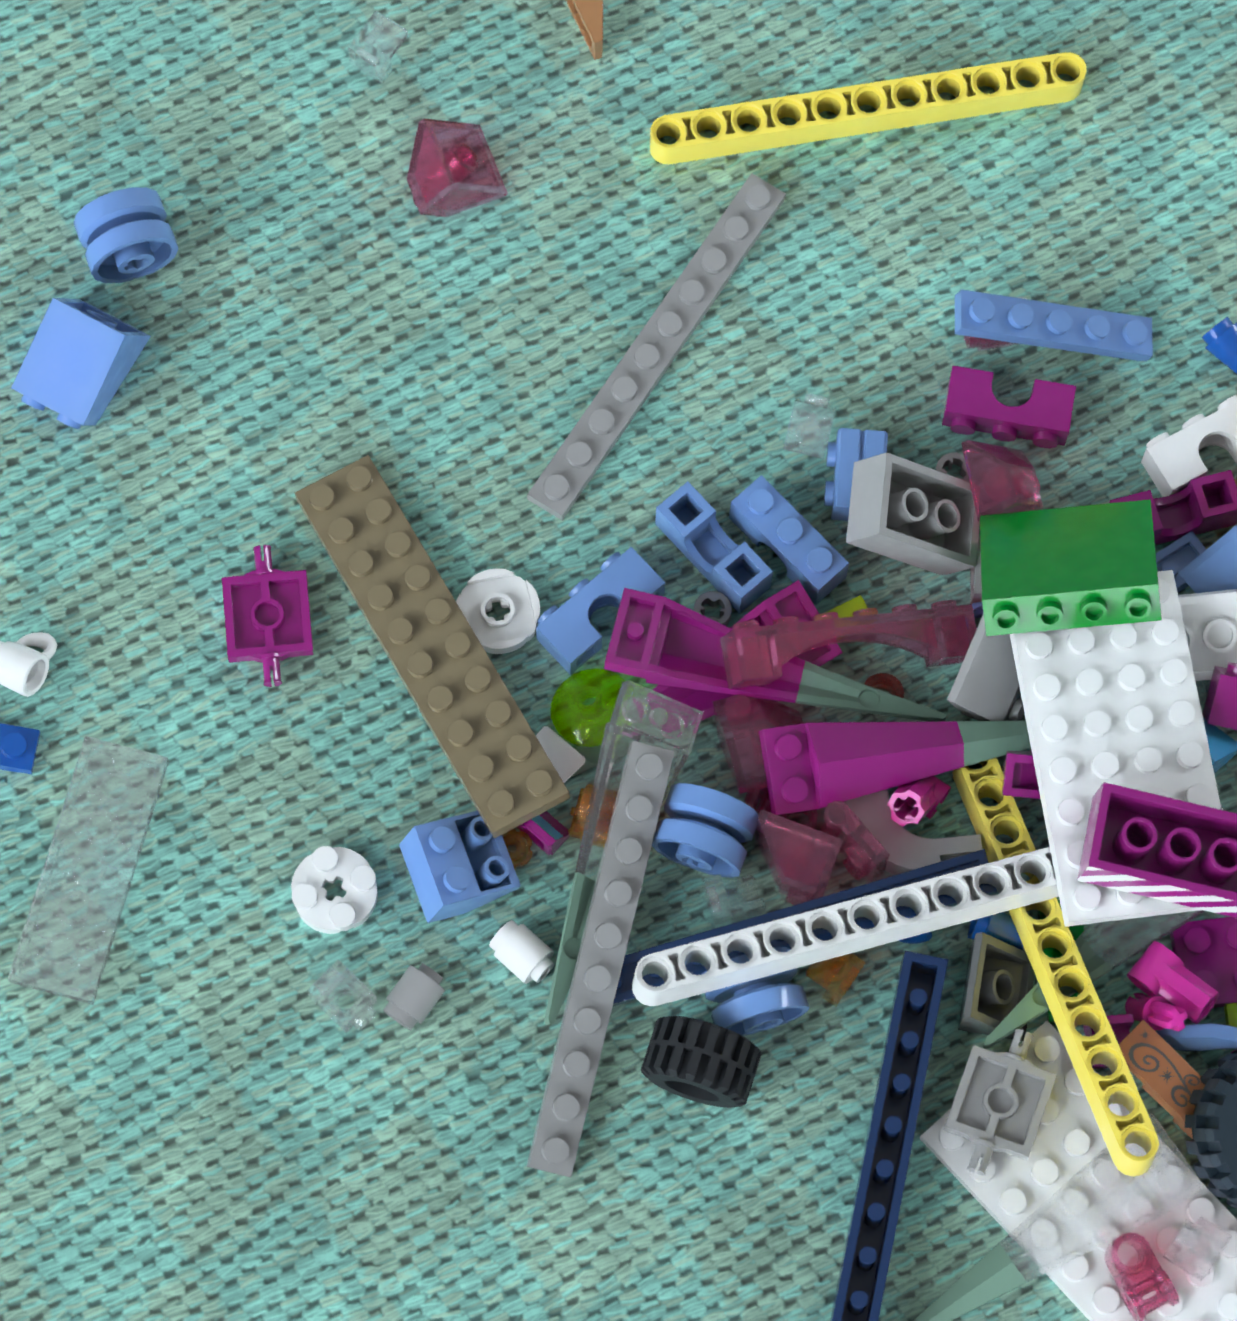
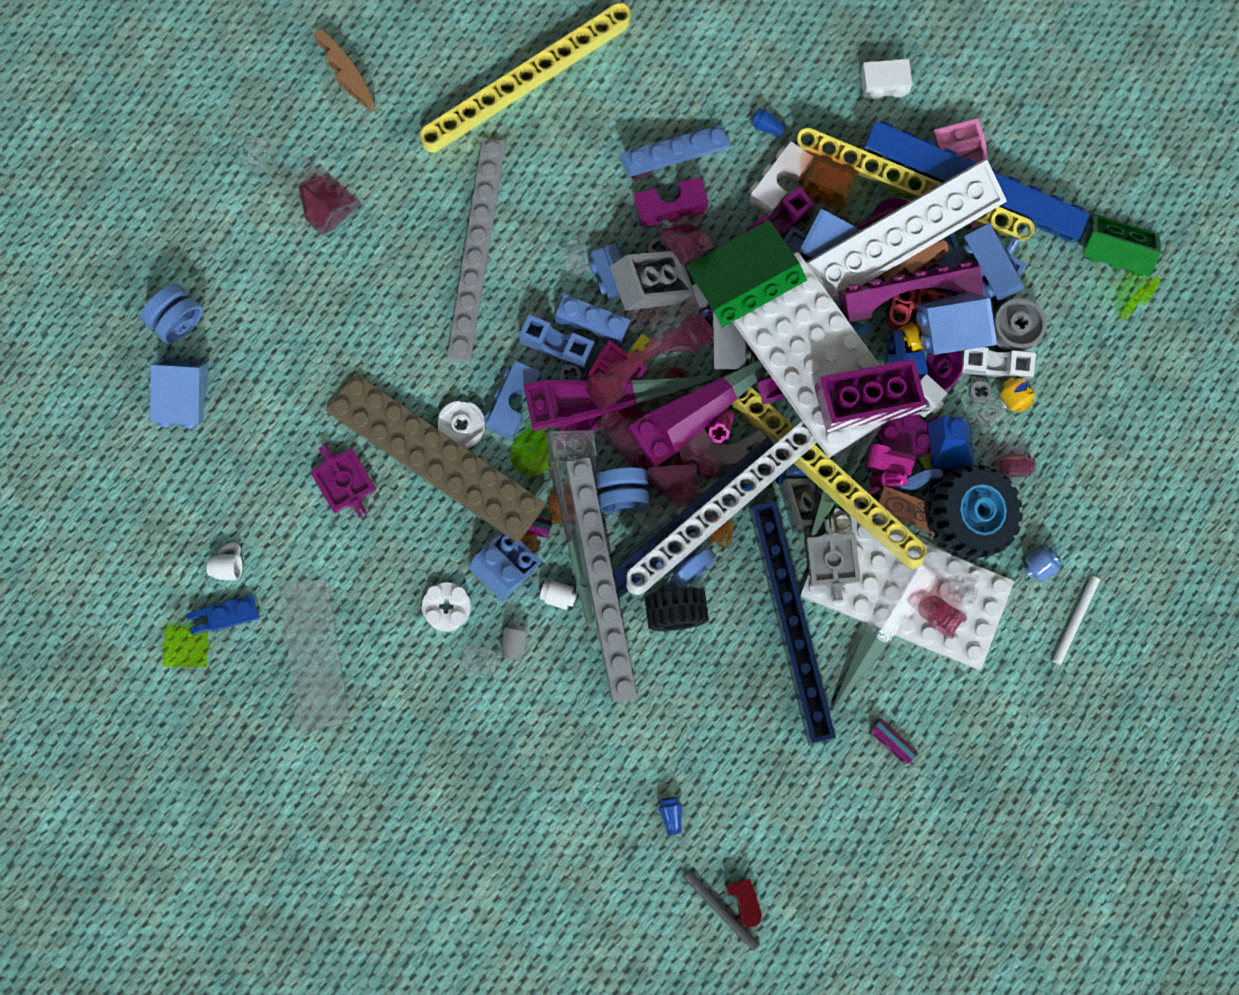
camera: 30 degrees left, 5 degrees up
white sticker [536,726,585,783] -> none

